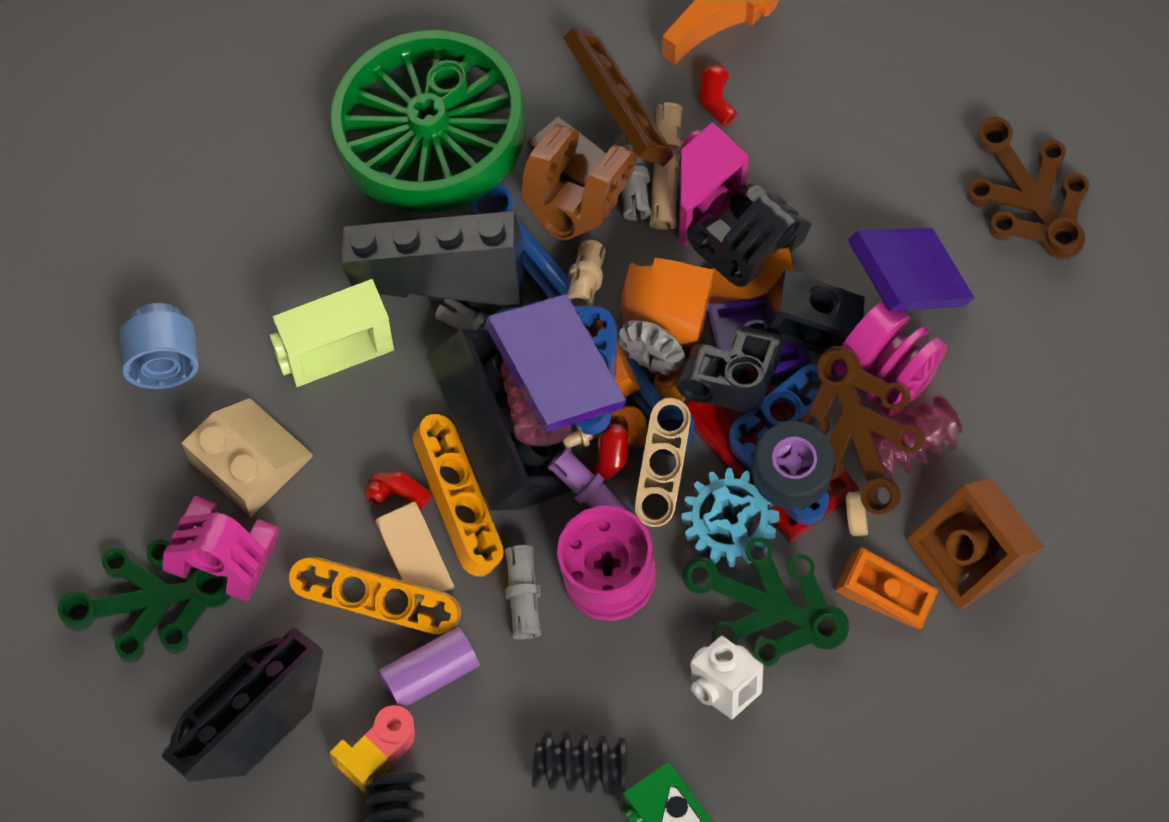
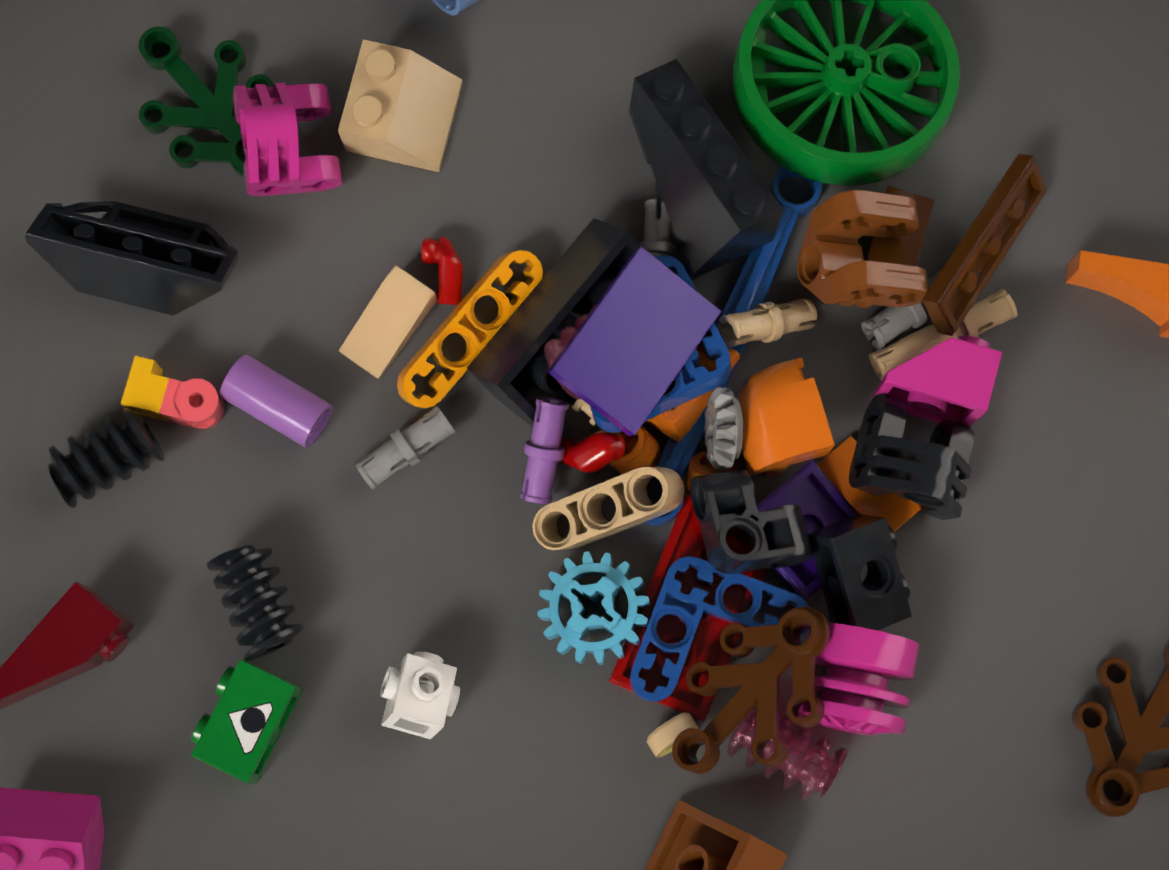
camera: 60 degrees right, 10 degrees up
yellowish green window [269,279,394,387] -> none
light orange beam [289,557,461,634] -> none
dark pink wheel [557,505,657,621] -> none
dark green plant [682,537,849,666] -> none
red arm [698,65,738,127] -> none
black wheel [752,421,835,510] -> none
orange slope [834,547,939,630] -> none
dark purple tile [847,228,975,312] -> none

